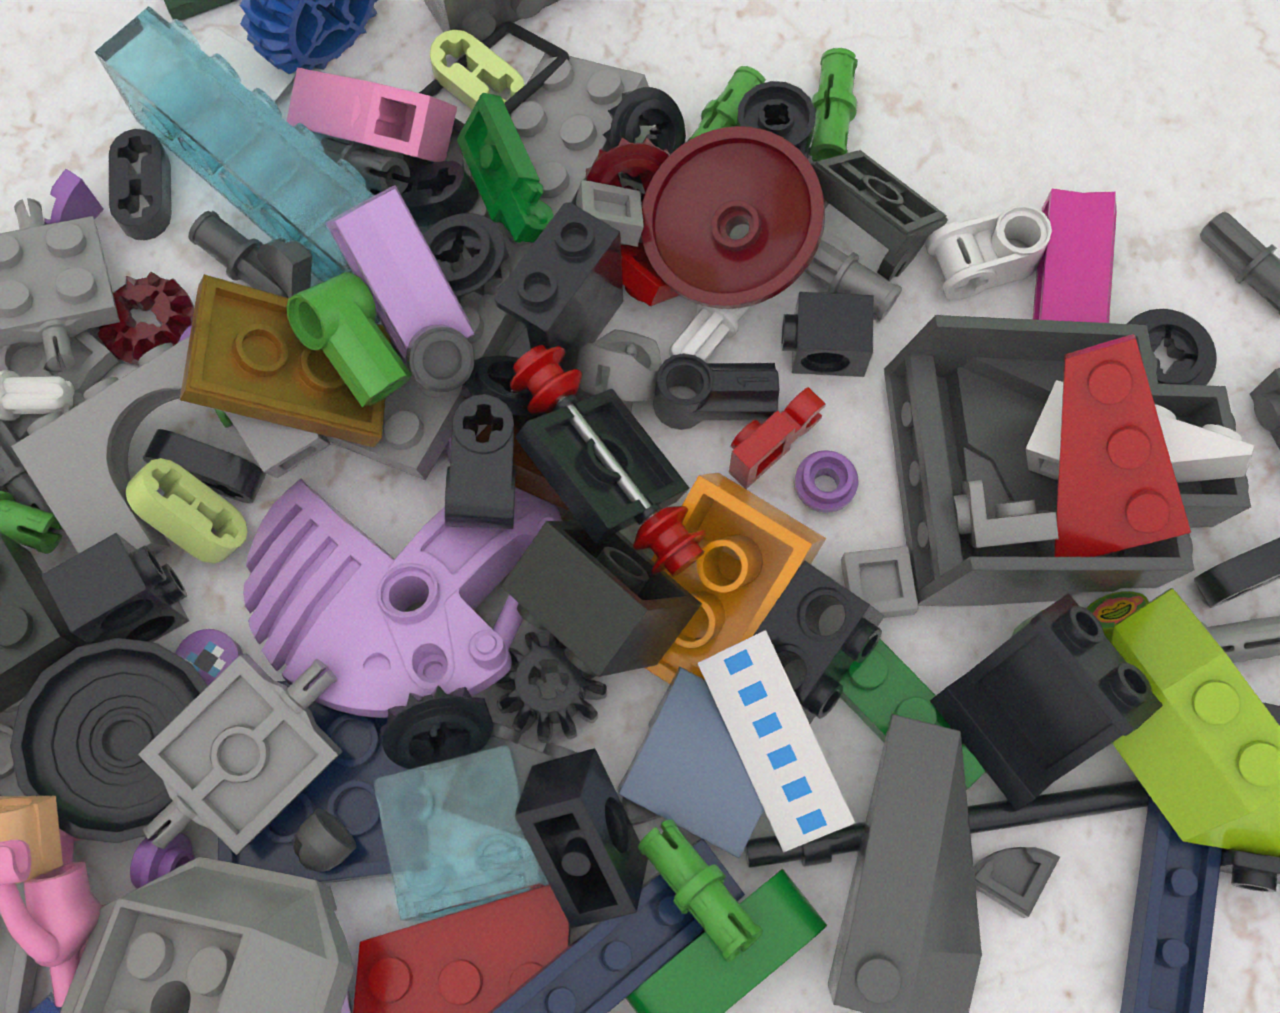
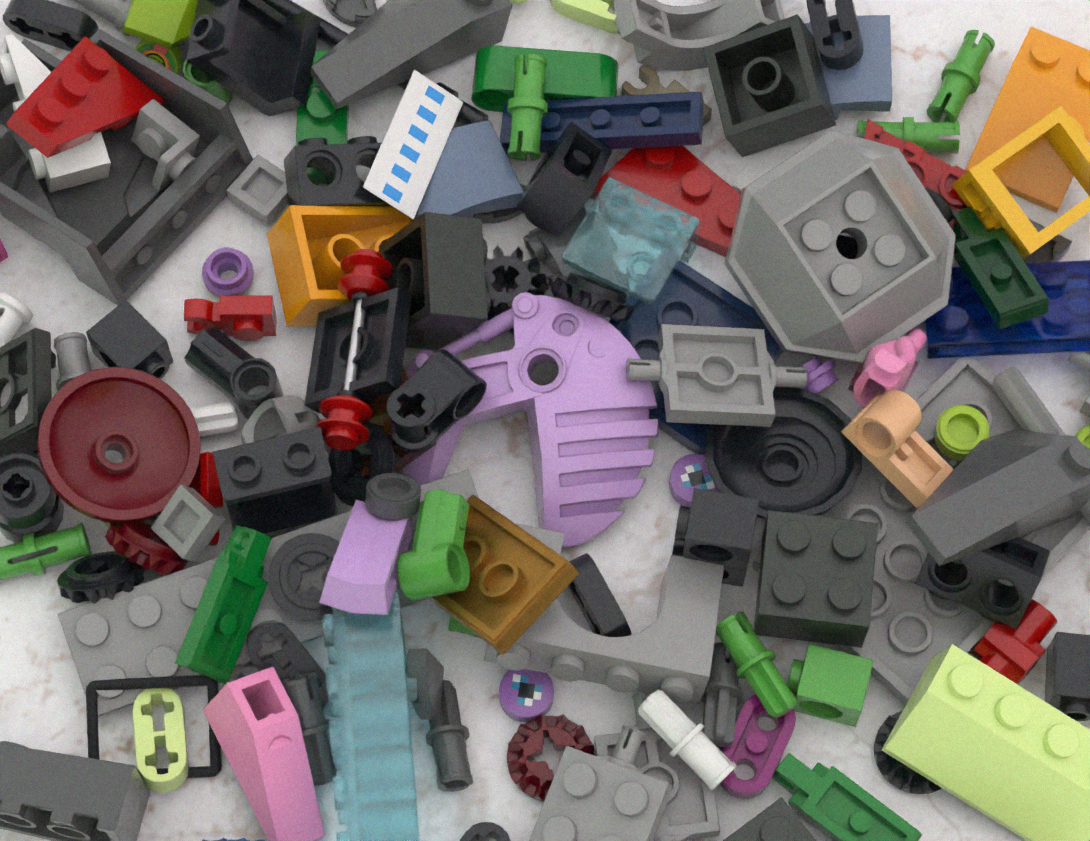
camera: 140 degrees left, 5 degrees down
yellowish green beam [126,458,248,564] -> none
dark grey hinge [293,808,357,872] -> none

